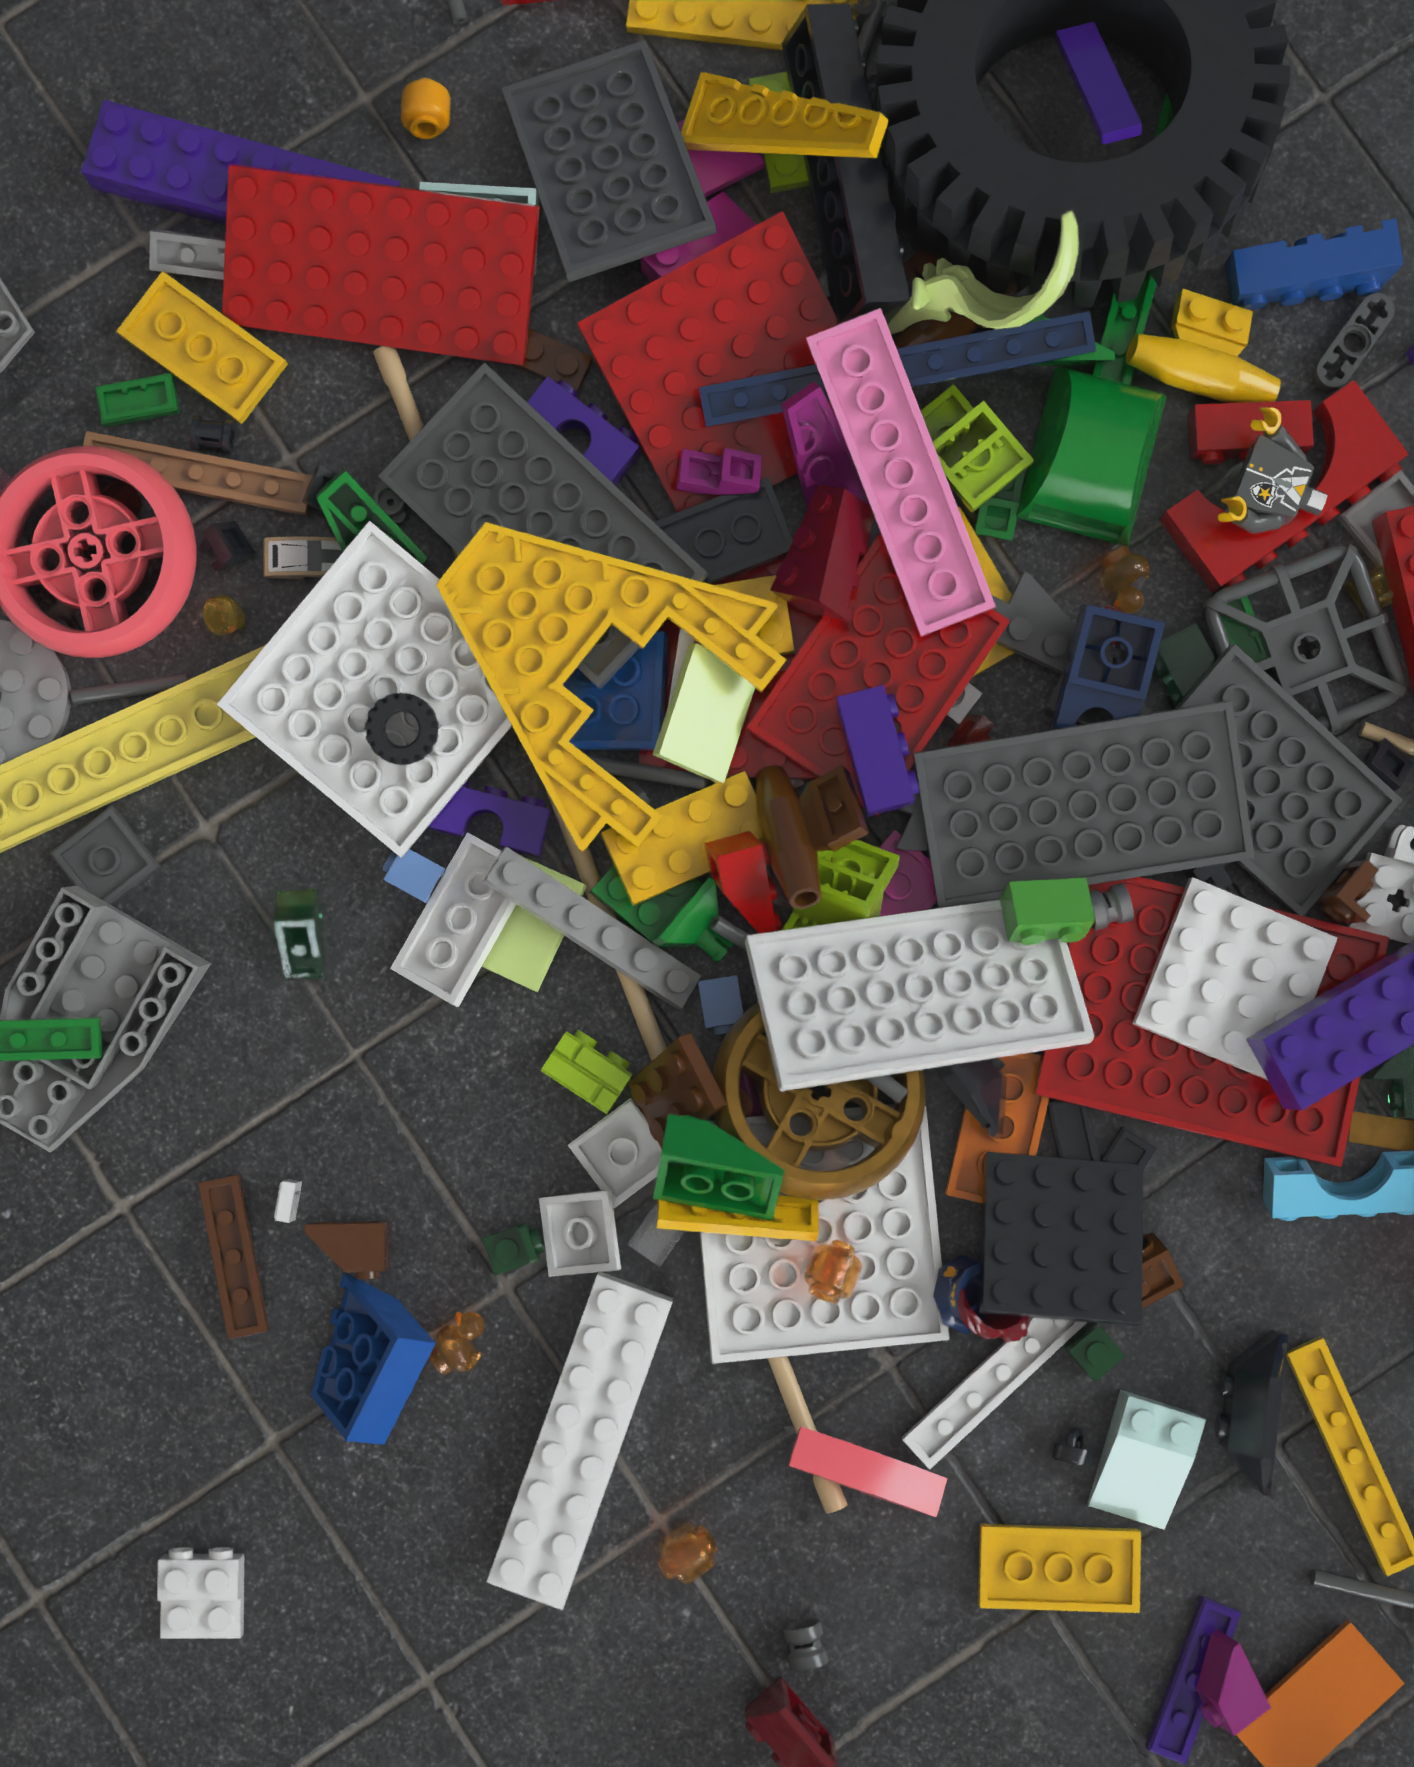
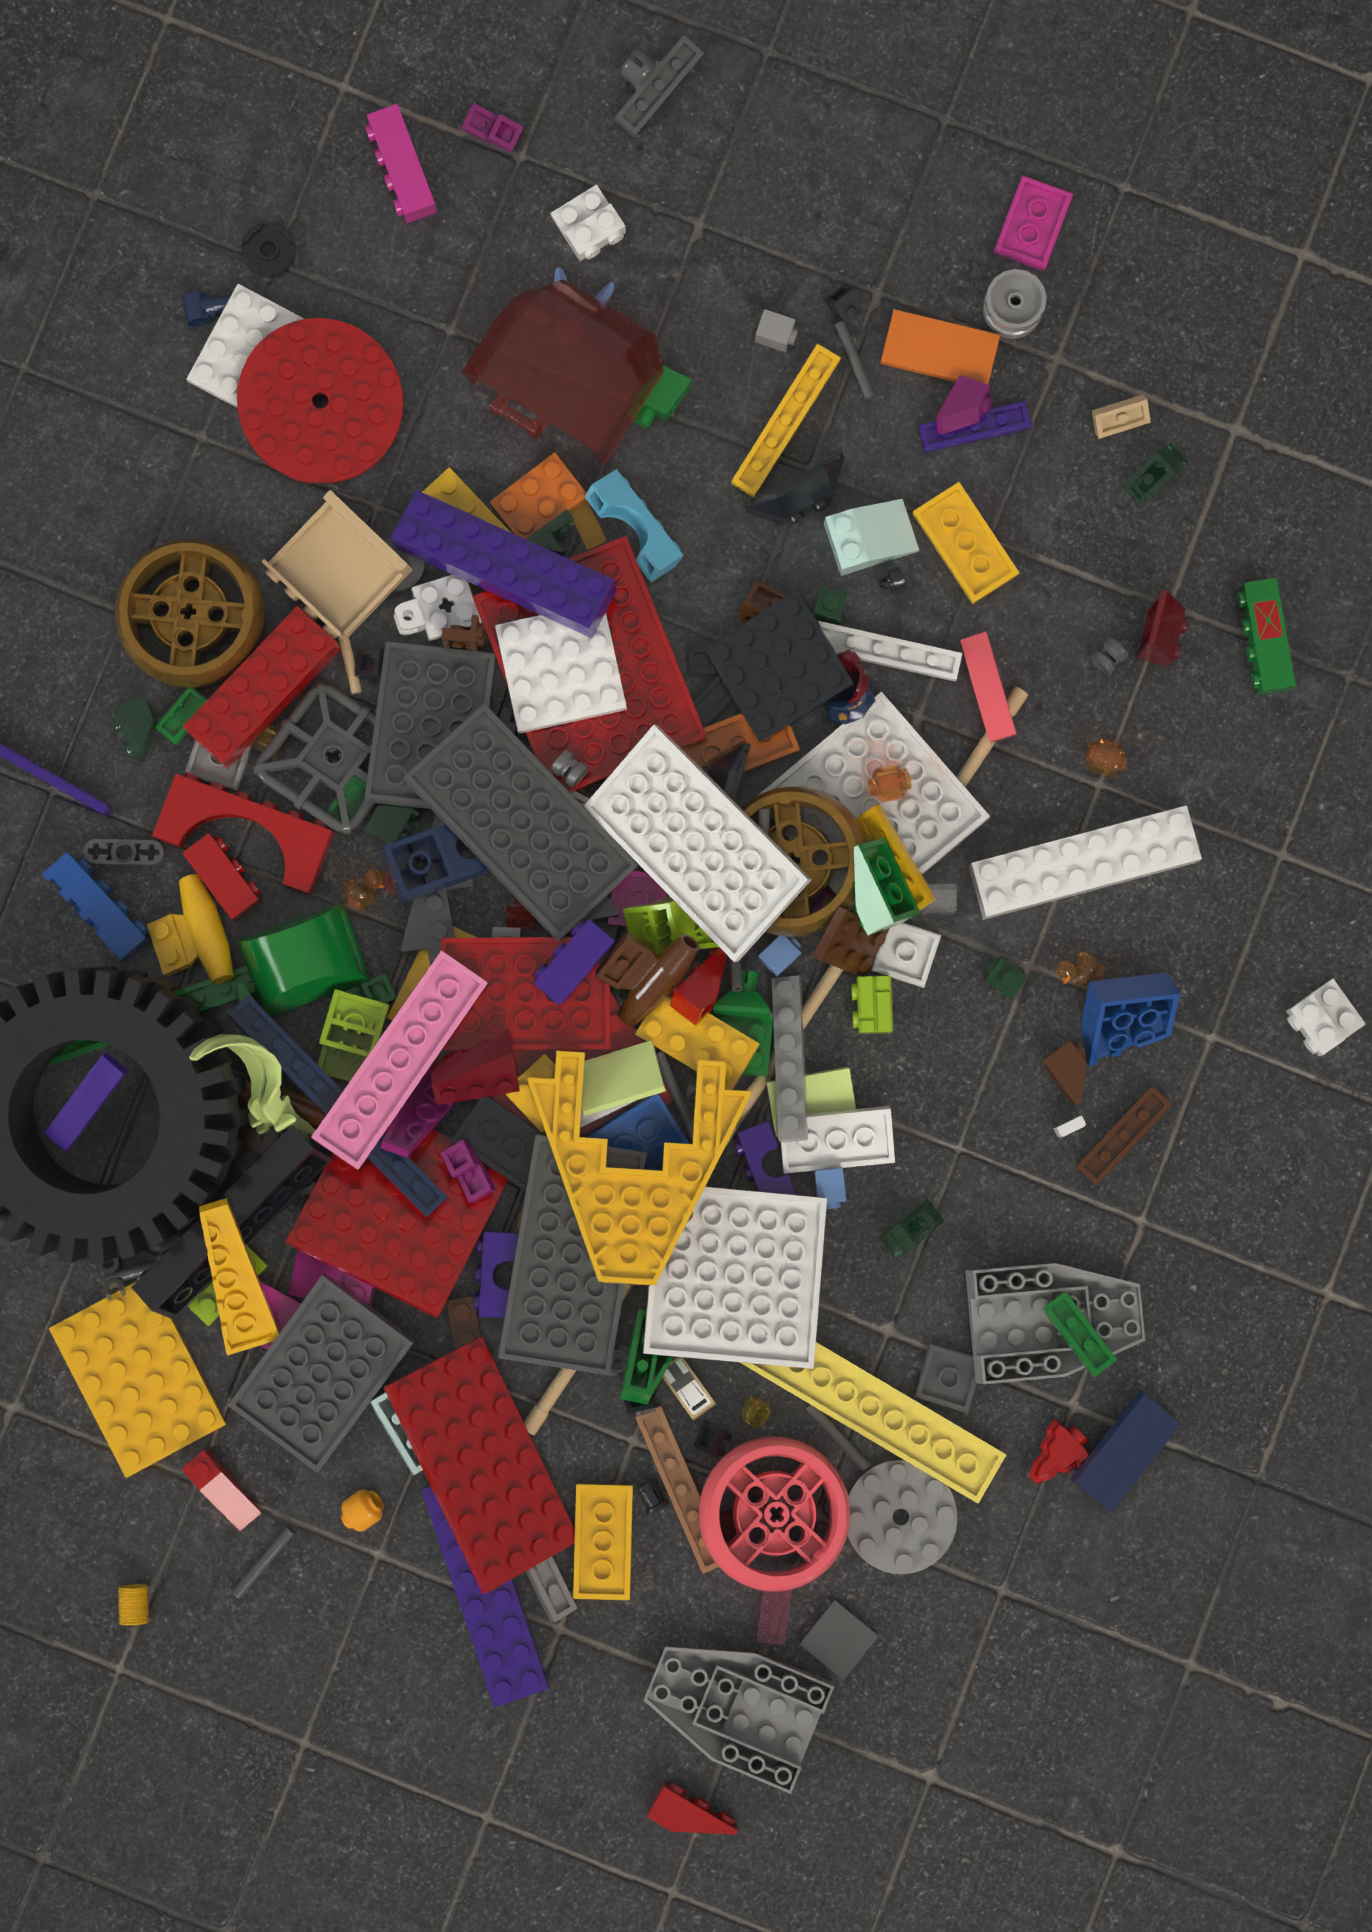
camera: 120 degrees left, 0 degrees up
green plate [95,373,180,428] -> none
black tyre [365,693,439,765] -> none
white slope [539,1190,621,1277] -> none
bright green brick [1000,877,1095,945] -> none
dark grey torso [1218,407,1328,534] -> none

